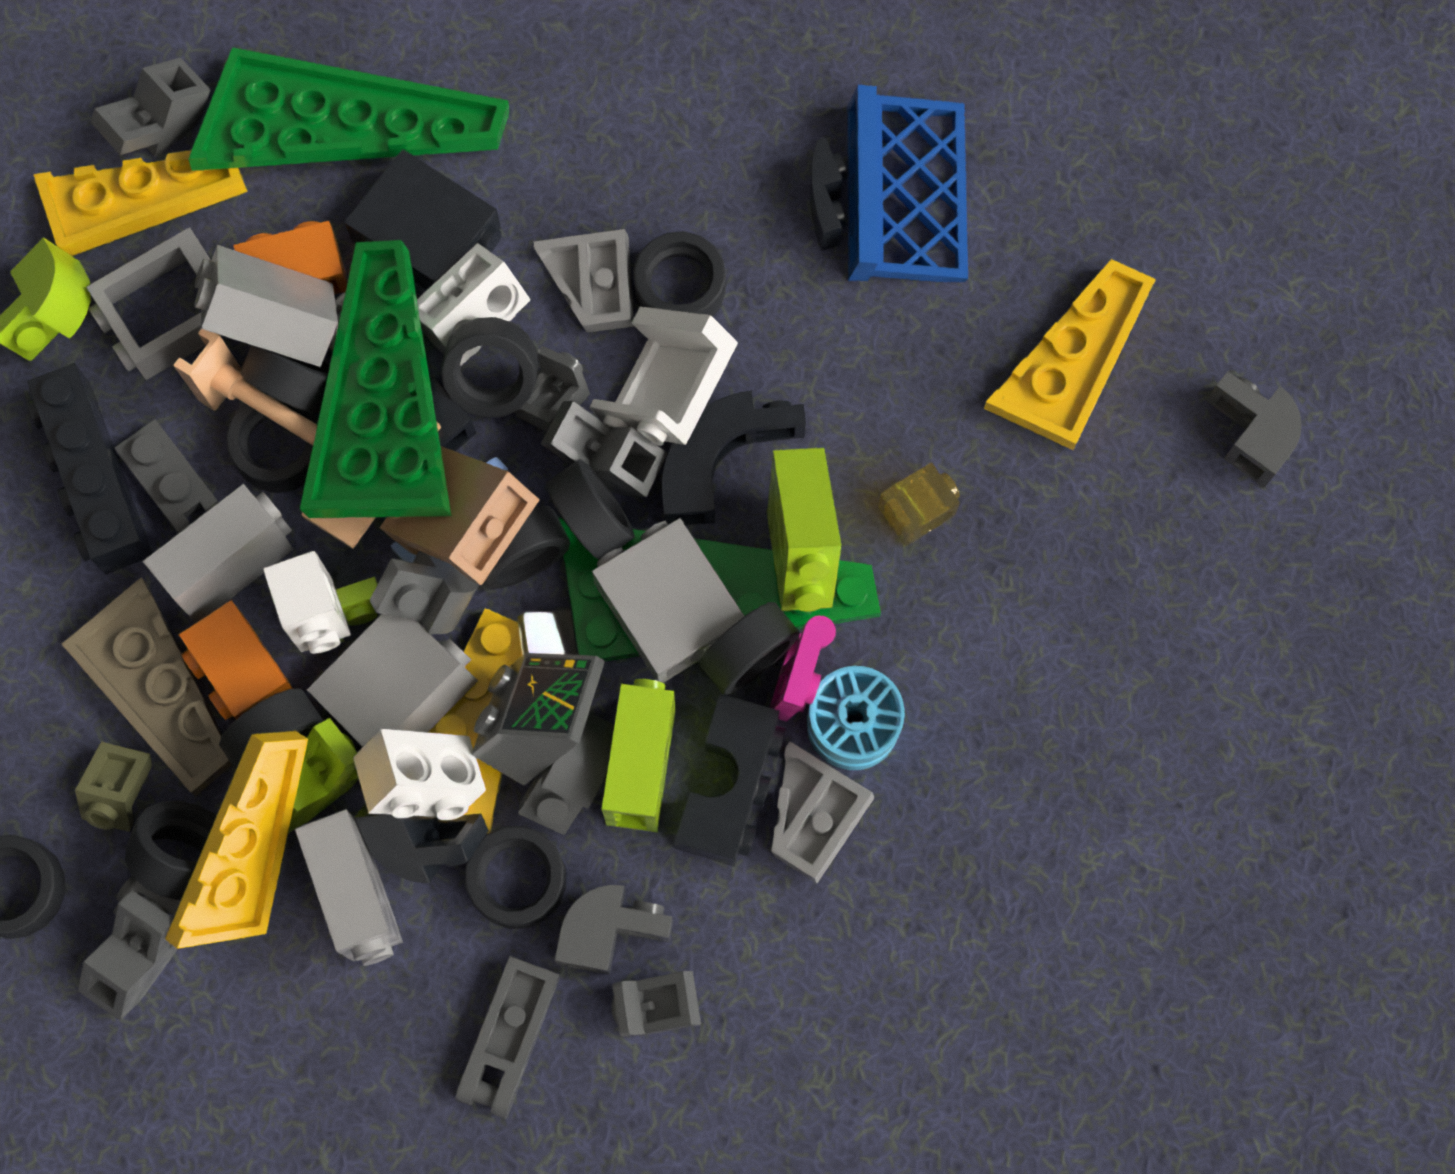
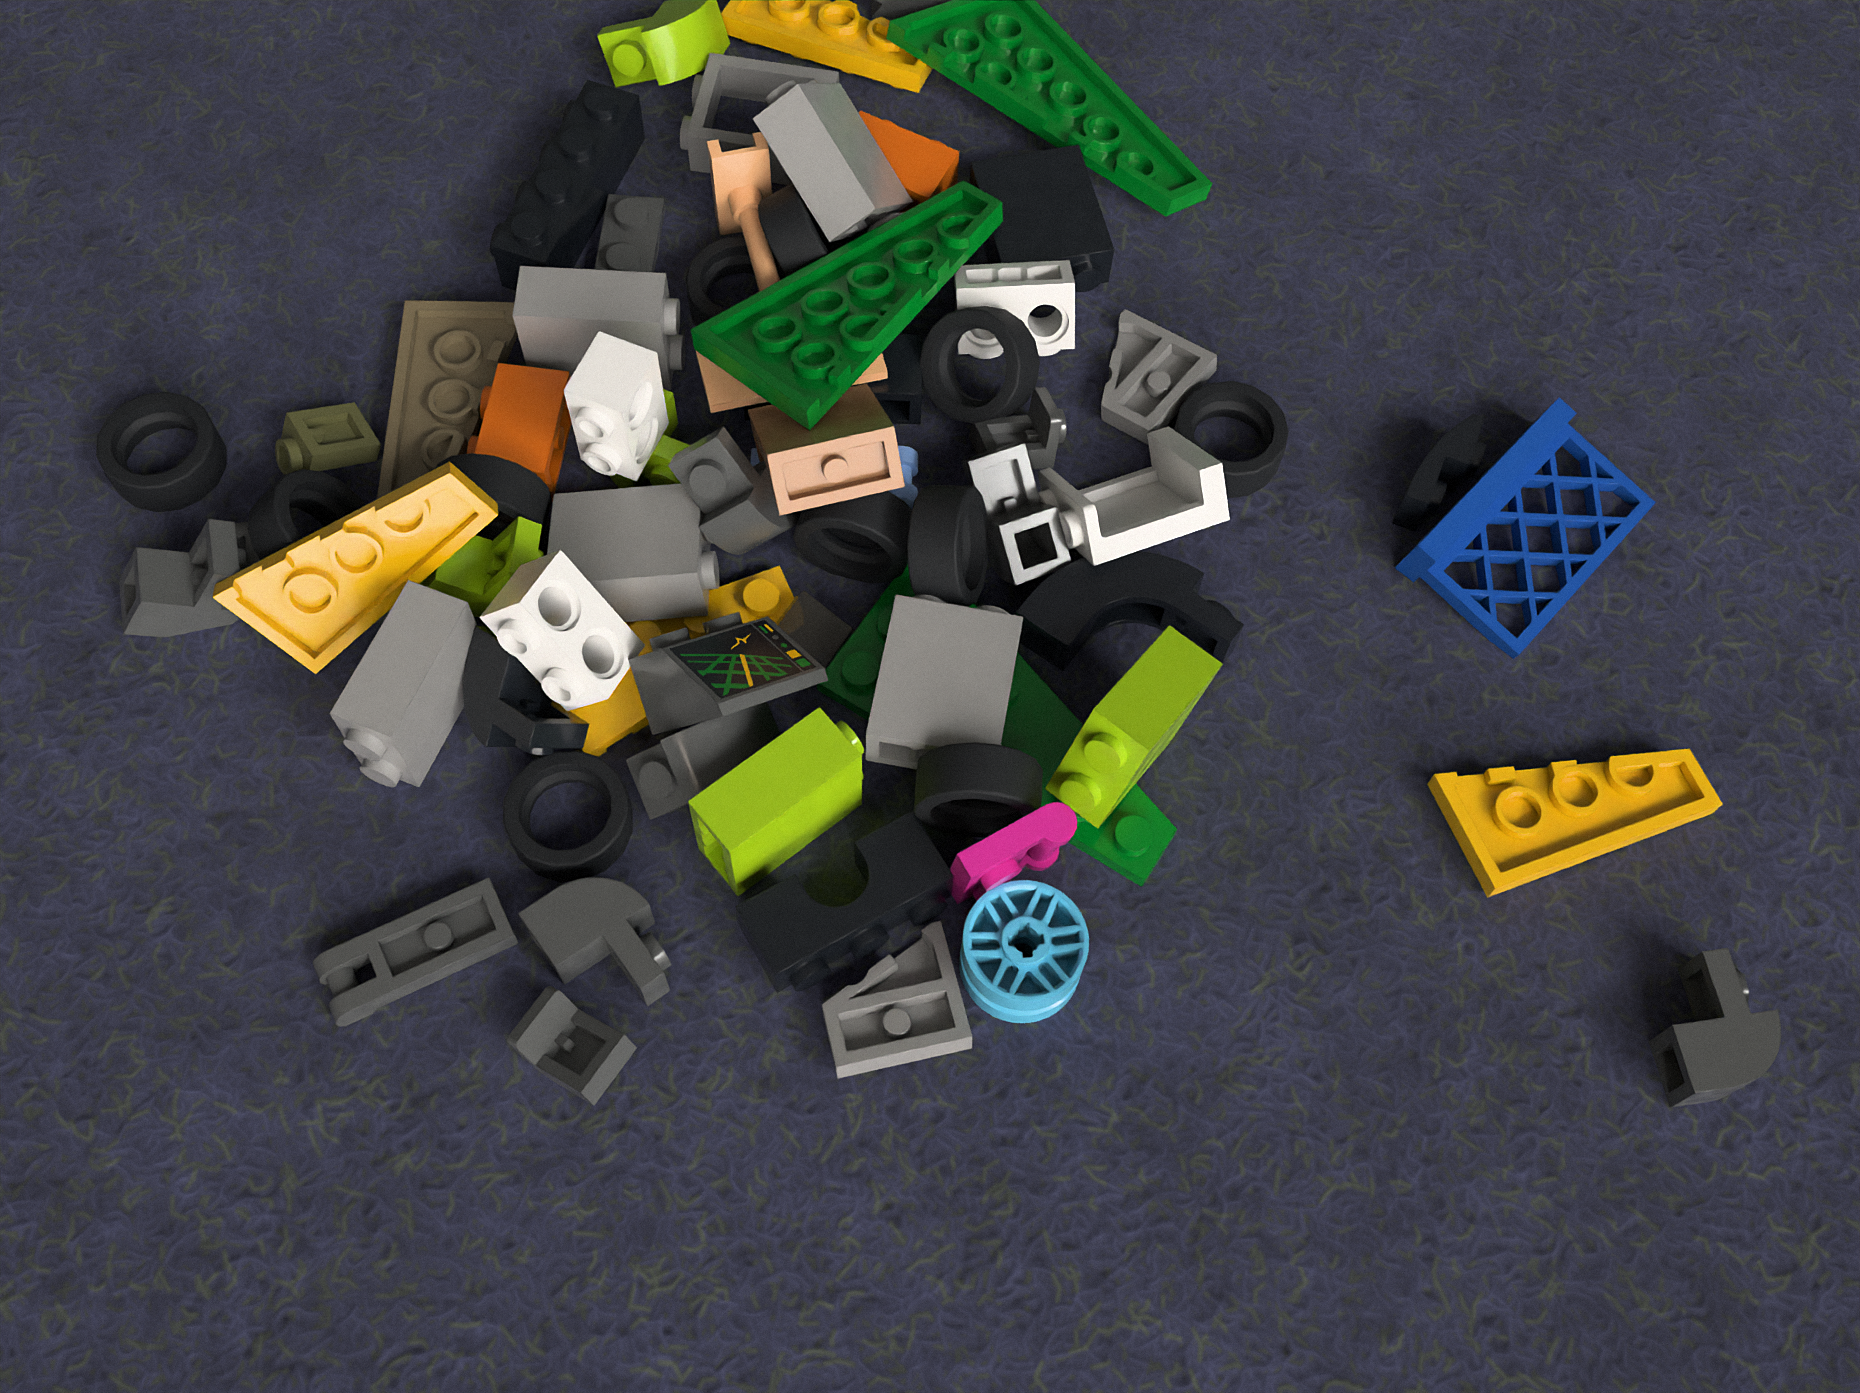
camera: 40 degrees right, 10 degrees down
clear yellow brick [878,462,960,547] -> none

